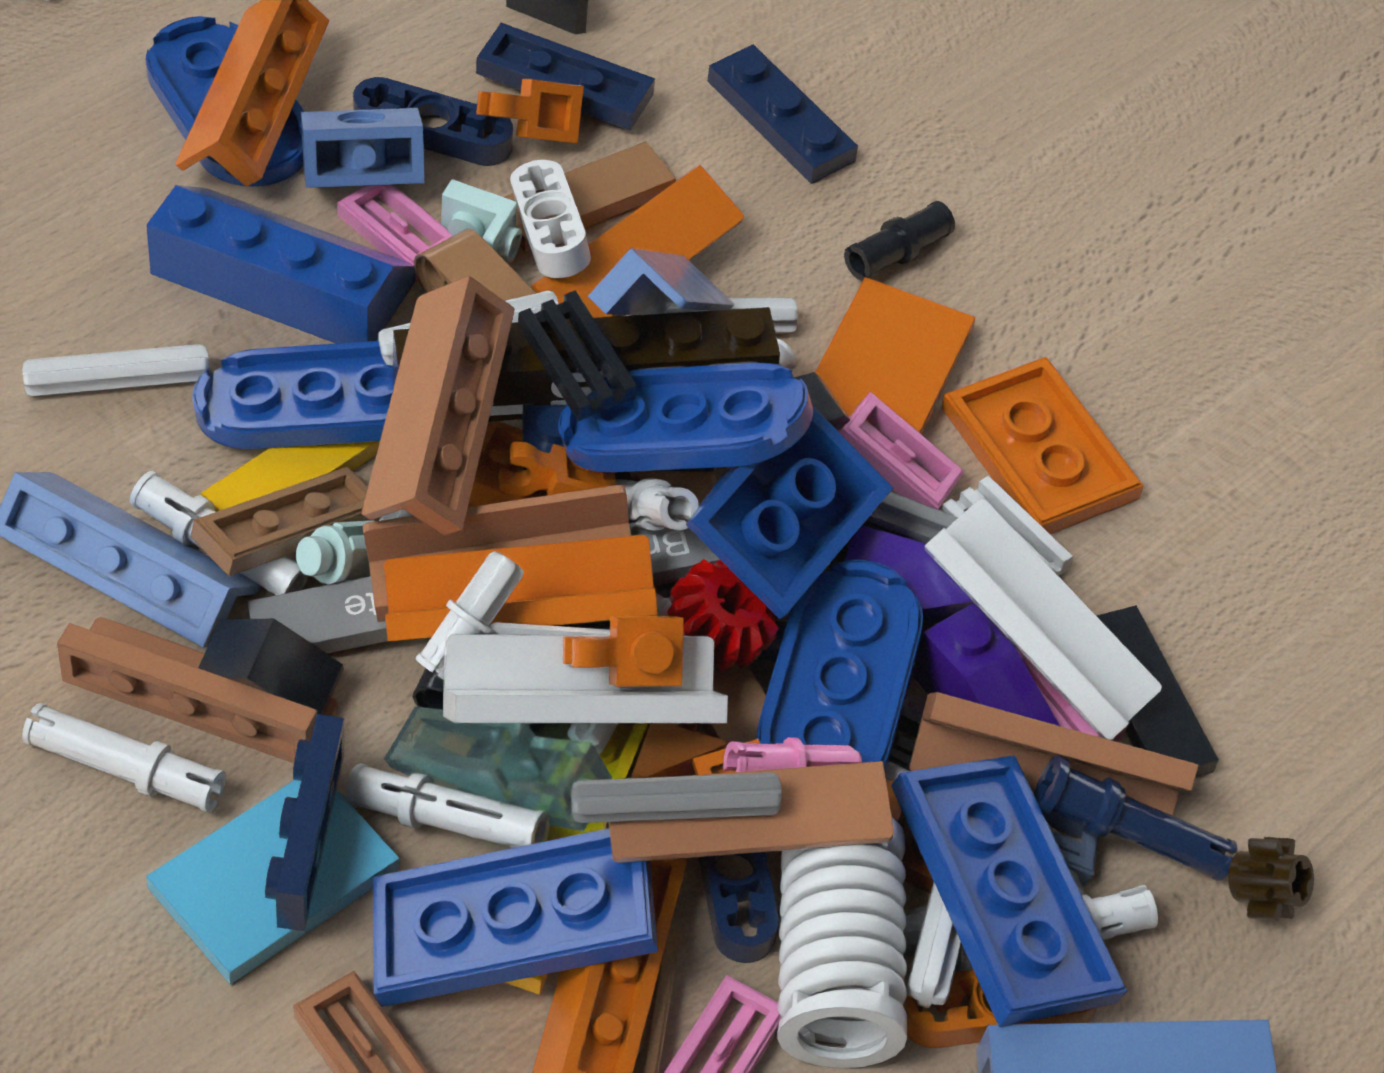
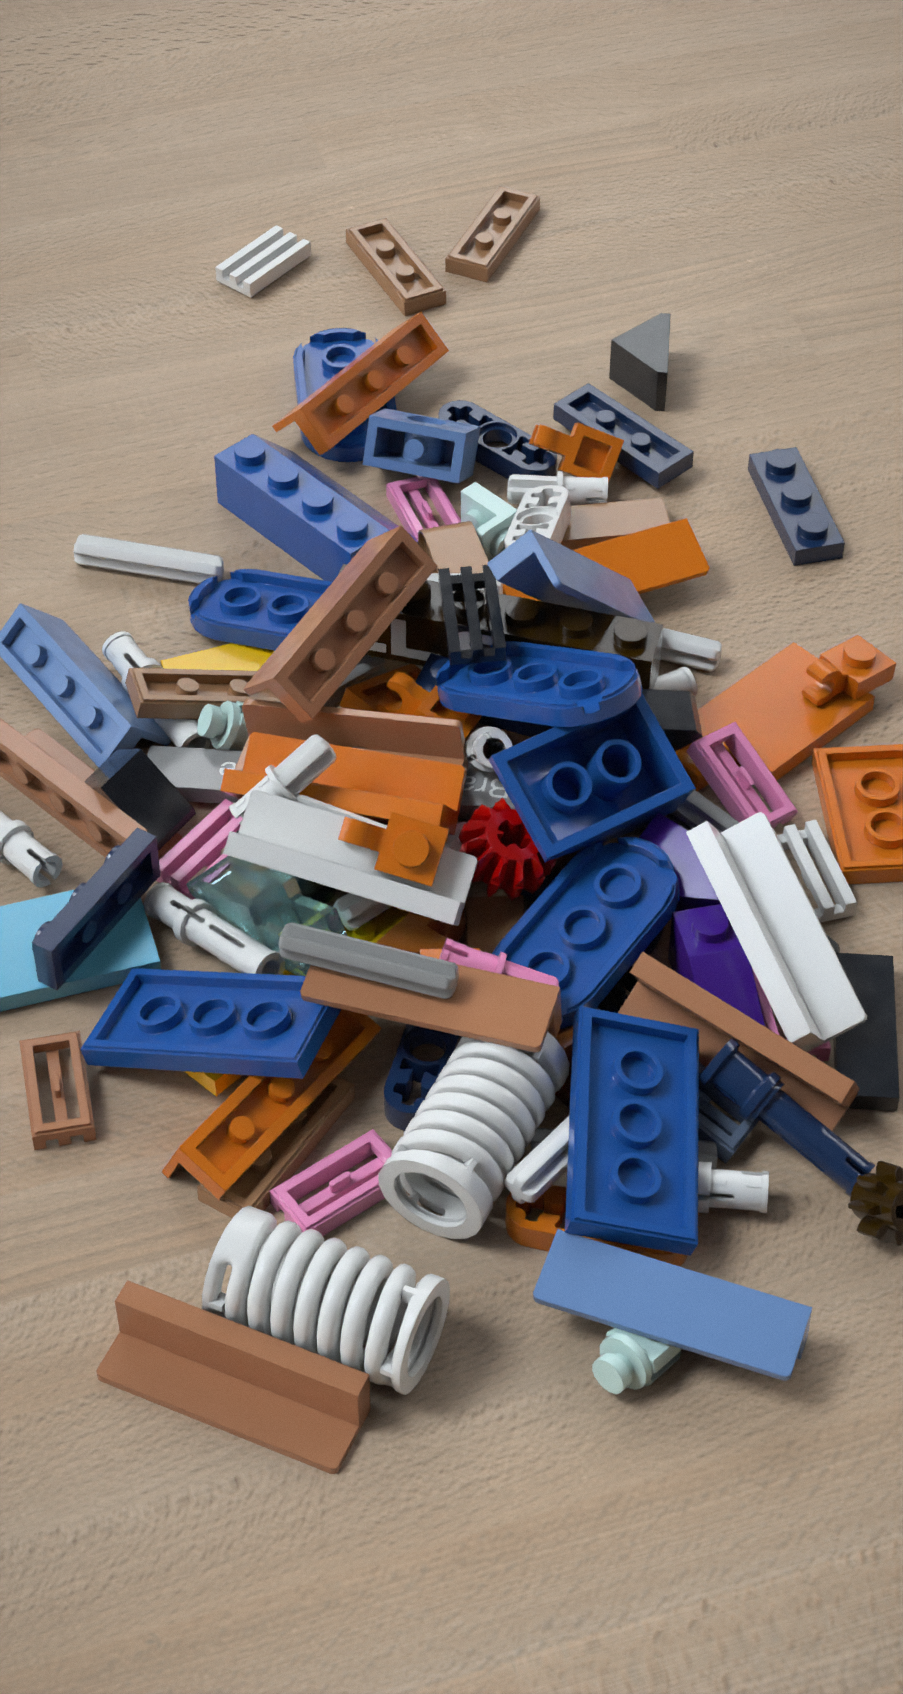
camera: 30 degrees right, 5 degrees down
black pin [844,201,955,281] -> none
none -> bright pink tile [156,799,243,900]
none -> white axle [507,471,608,506]
none -> orange plate [801,635,896,706]

